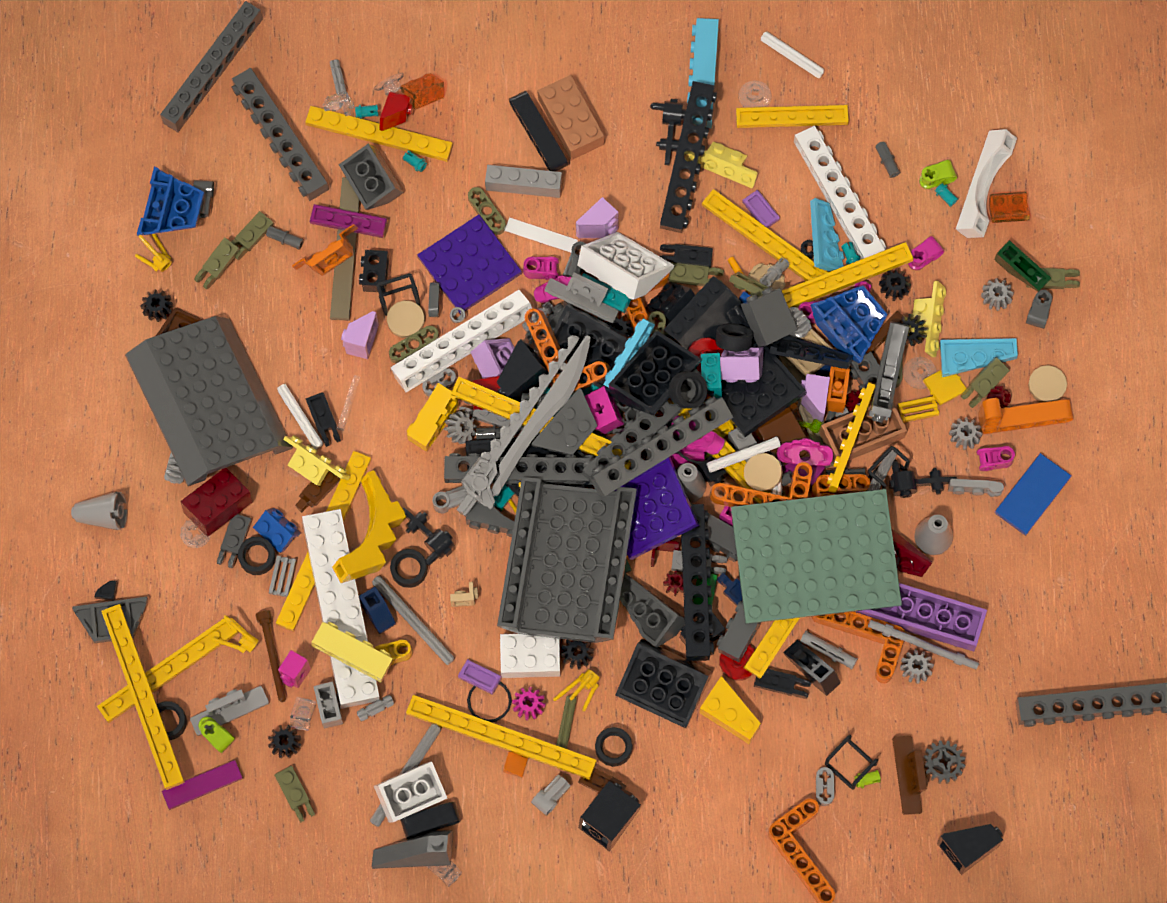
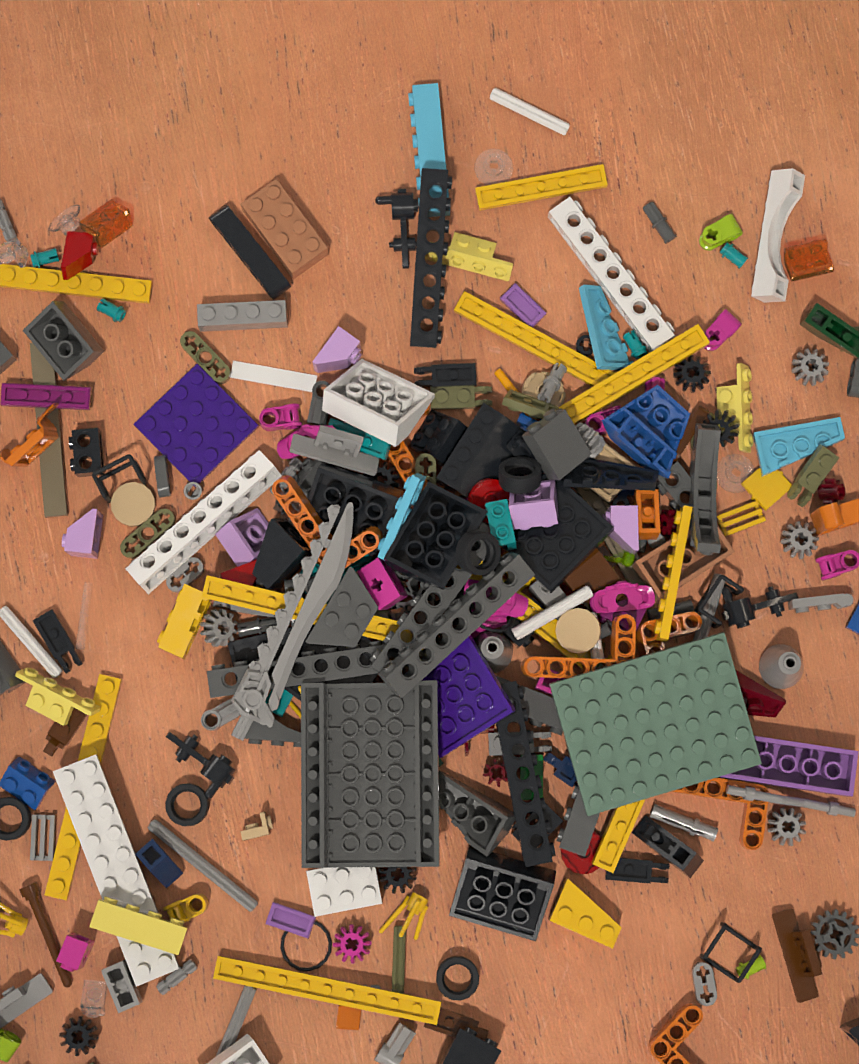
camera: 15 degrees left, 10 degrees up
yellow arch [332,470,406,583] -> none

